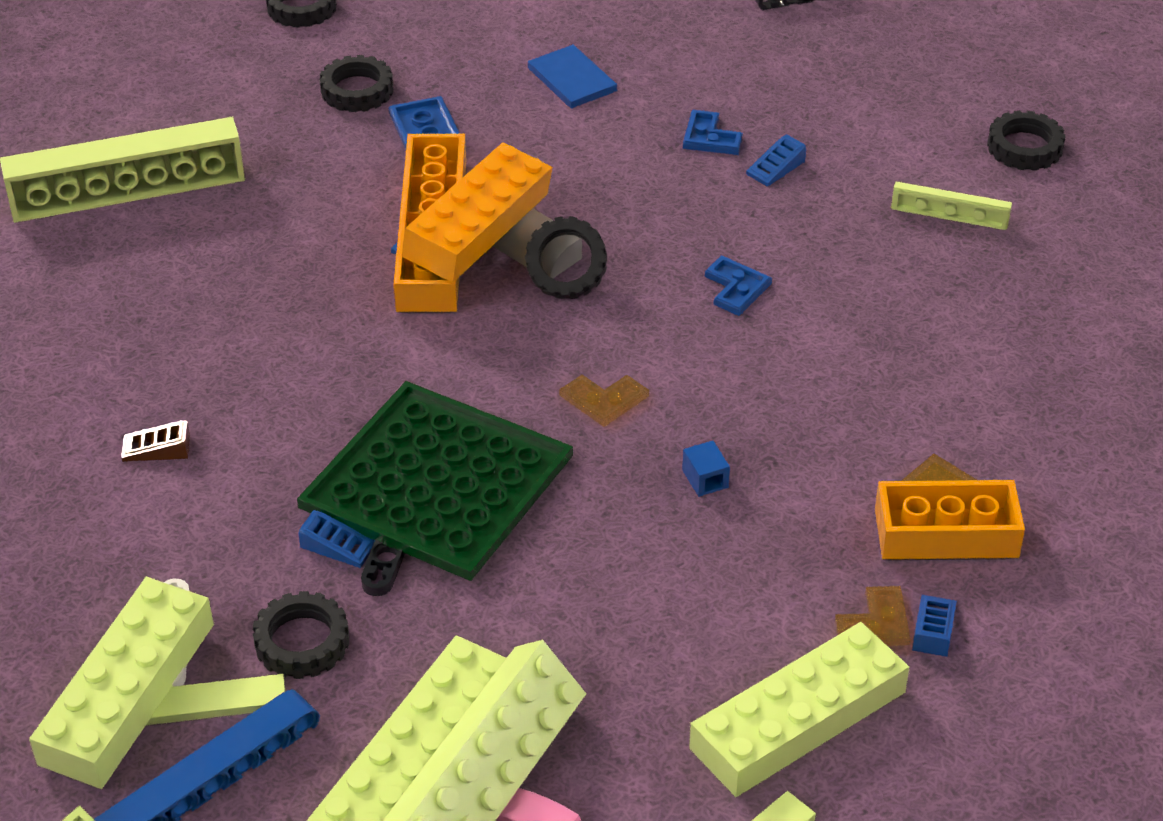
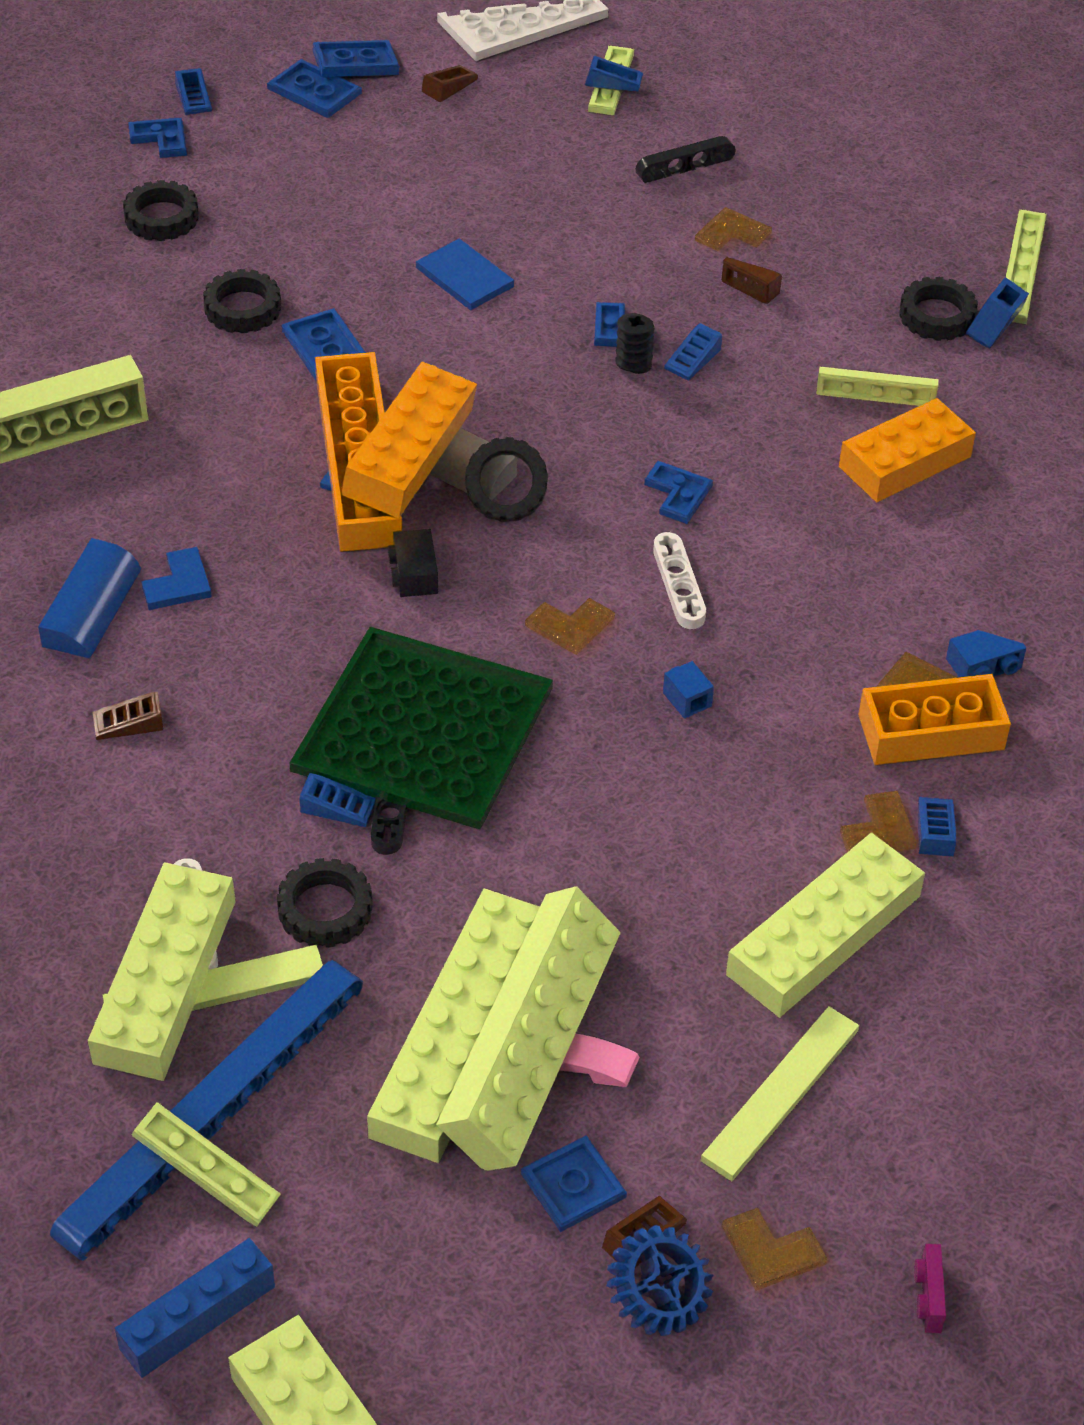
camera: 10 degrees left, 5 degrees up
none -> blue brick [38,538,141,659]
none -> blue tile [141,547,212,610]
none -> black brick [388,529,438,597]
none -> black piece [615,313,655,374]
none -> white beam [653,532,706,629]
none -> clear yellow tile [695,207,772,251]
none -> reddish brown slope [721,257,782,304]
none -> light orange brick [839,398,976,503]
none -> blue slope [946,630,1026,677]
none -> blue slope [966,277,1029,349]
none -> yellowish green tile [1006,210,1047,324]

